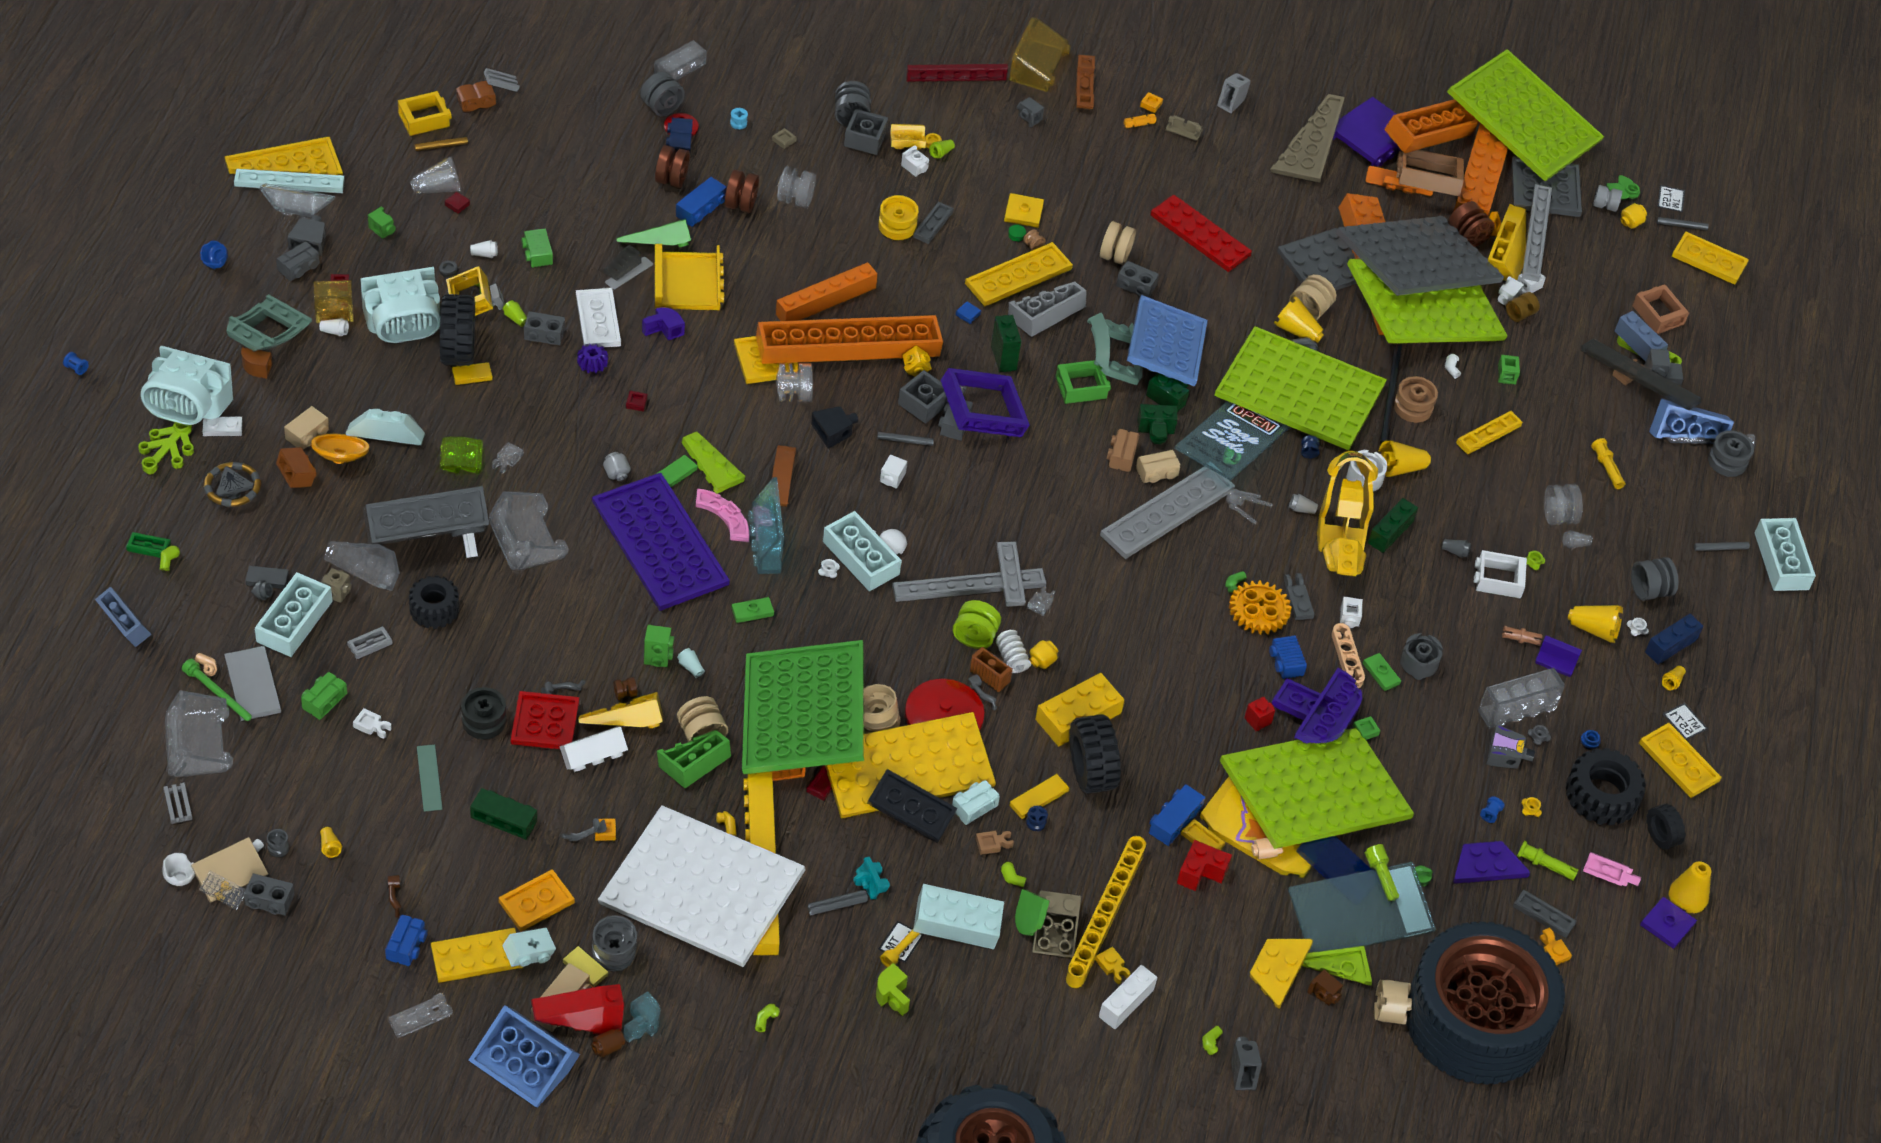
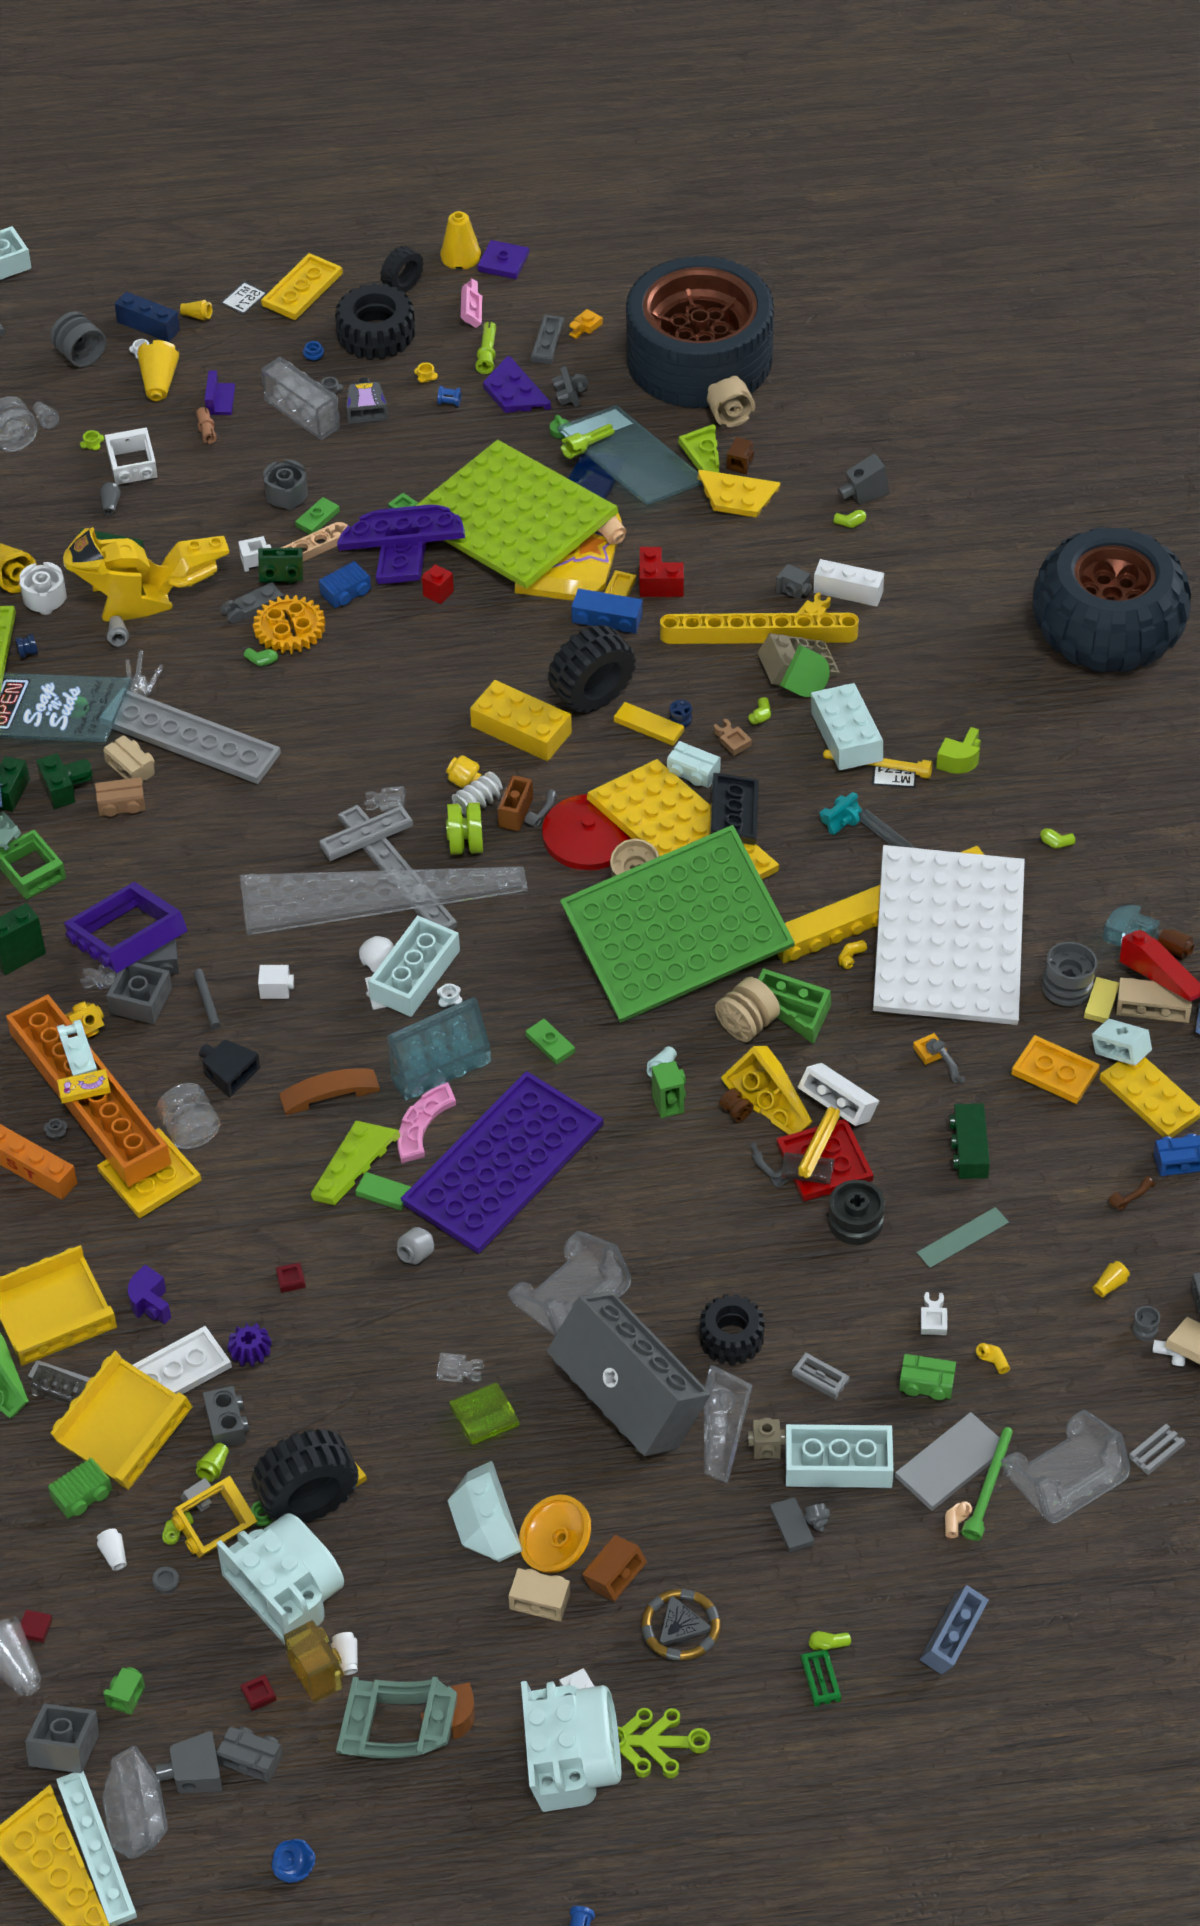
camera: 105 degrees left, 0 degrees up
none -> dark grey brick [25,1703,99,1773]
none -> yellow panel [51,1351,193,1490]
none -> light aqua plate [57,1019,97,1076]
none -> yellow tile [57,1069,111,1104]
none -> clear wing [240,867,528,935]
none -> dark green brick [258,548,303,583]
none -> dark grey hips [552,366,589,407]
none -> dark grey brick [776,564,812,600]
none -> clear smoke tile [781,1152,834,1184]
none -> yellow axle [798,1106,840,1178]
none -> yellow arm [975,1343,1010,1374]

